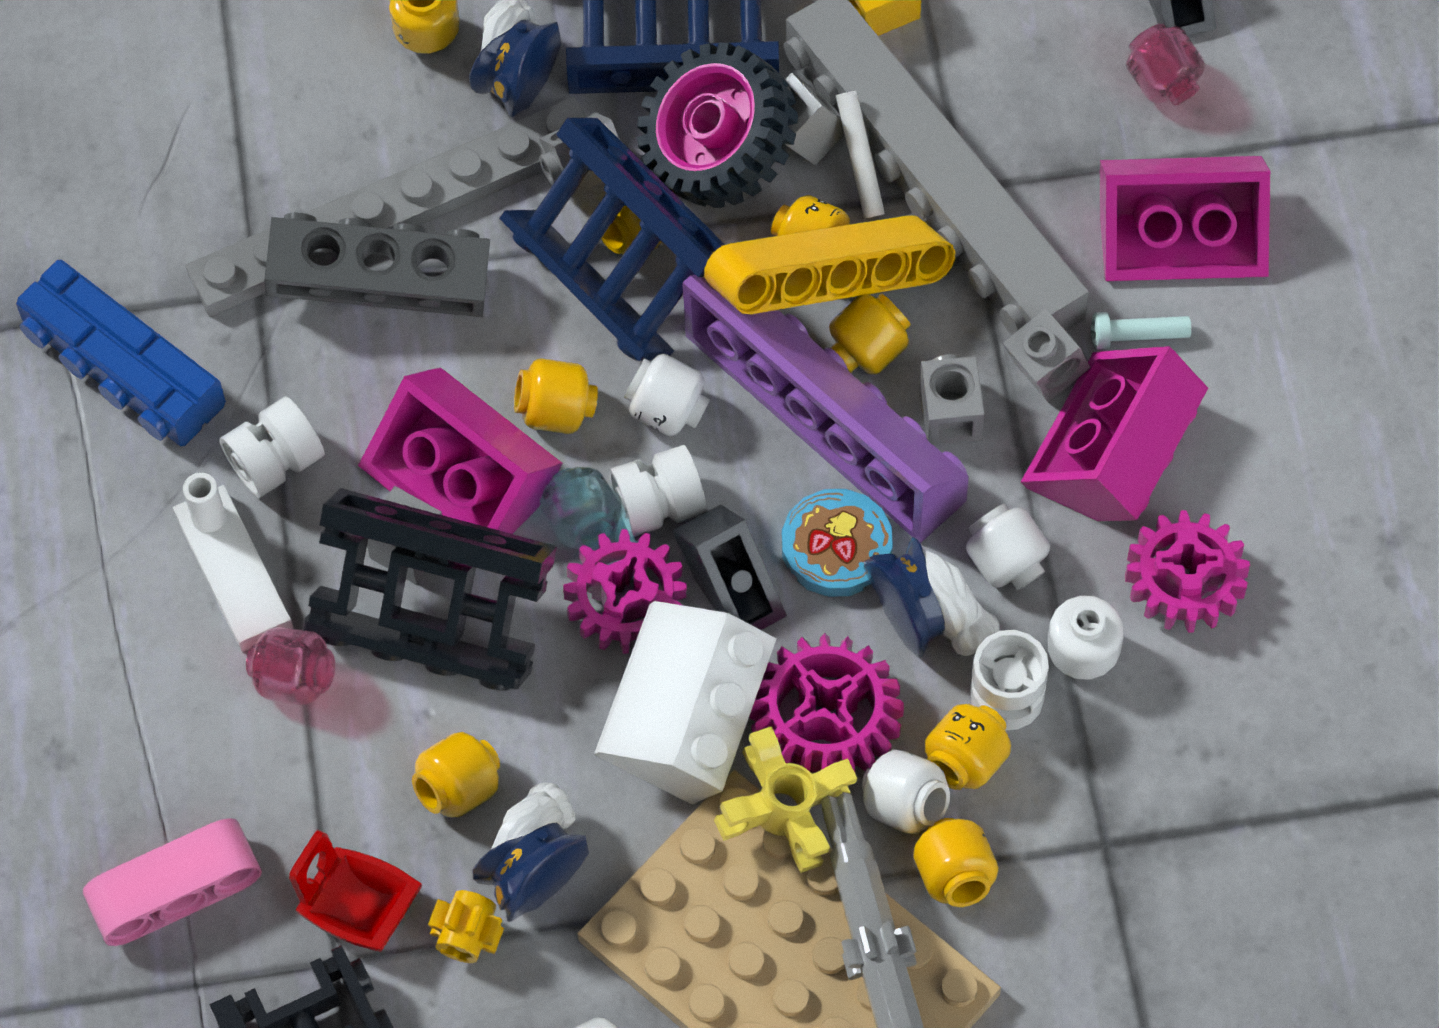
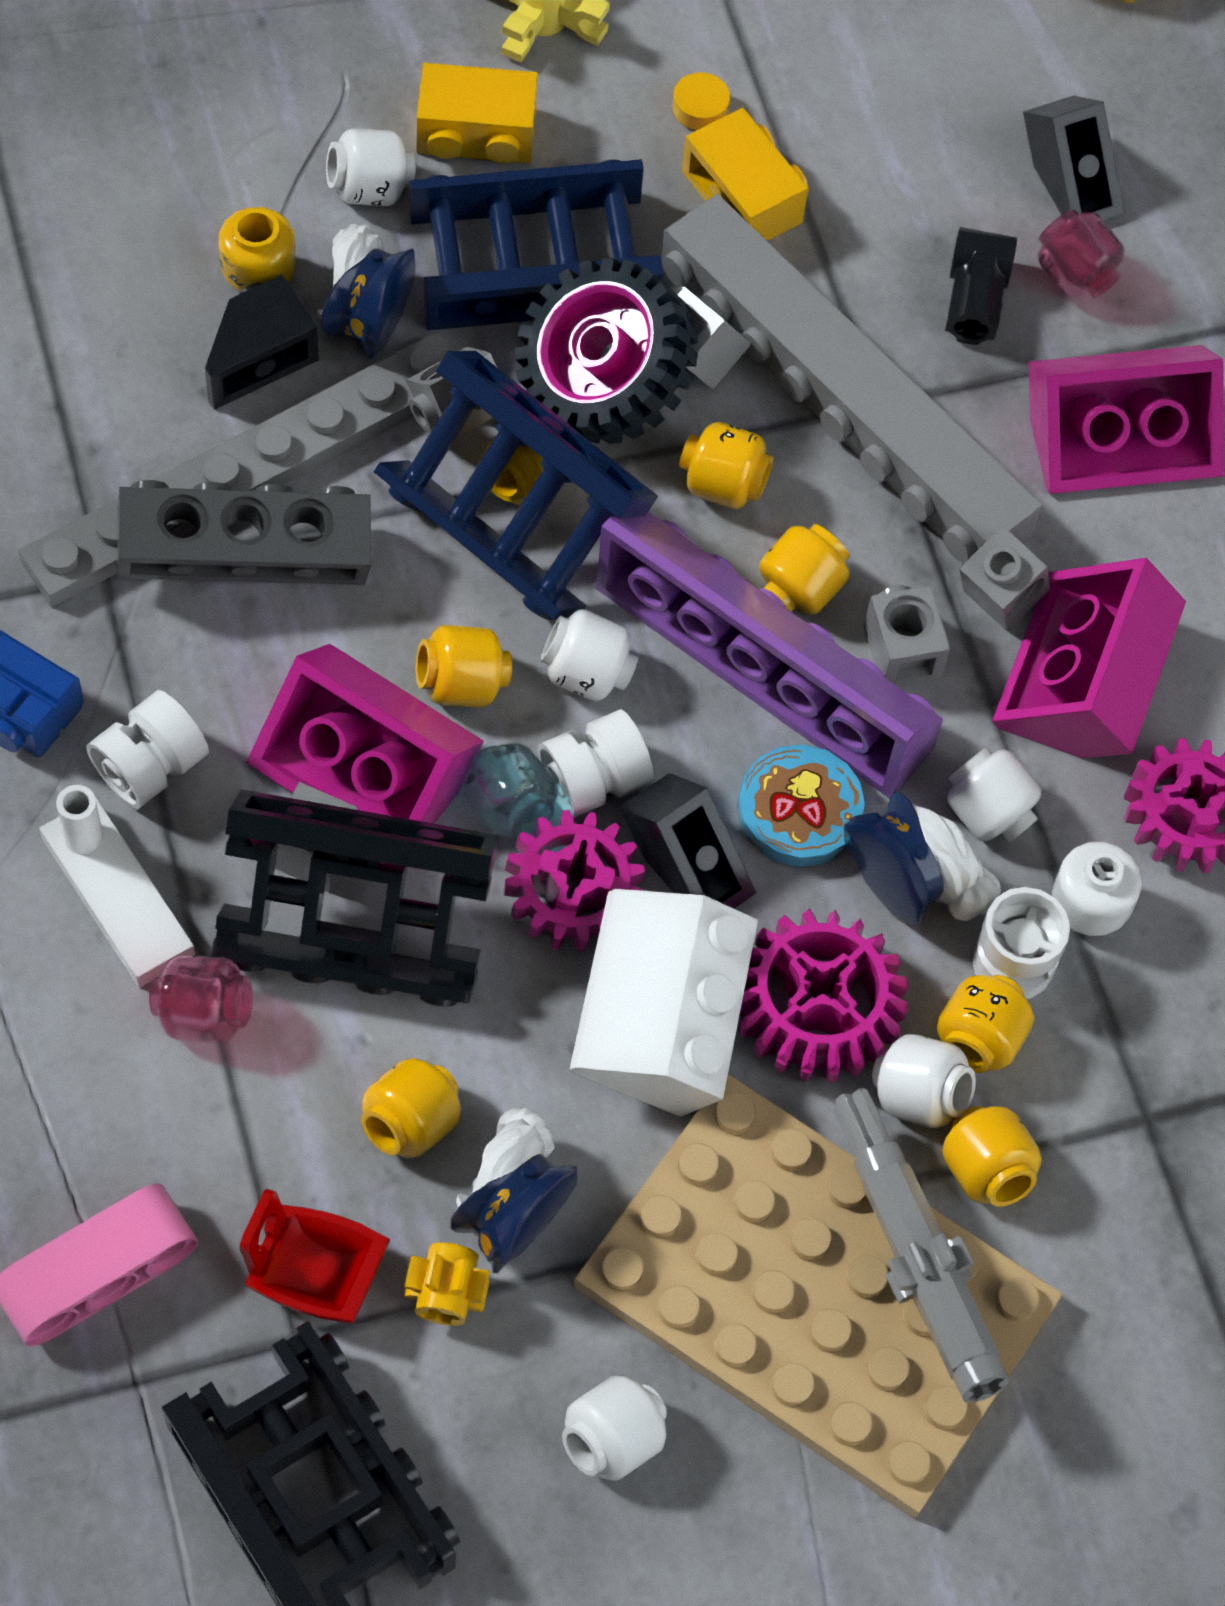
camera: 15 degrees left, 0 degrees up
yellow beam [704,215,955,314] -> none
light yellow pin [714,727,858,873] -> none
white piece [835,90,885,219] -> none
light aqua piece [1091,312,1191,350] -> none
none -> black slope [205,275,319,410]
none -> black piece [945,227,1017,345]

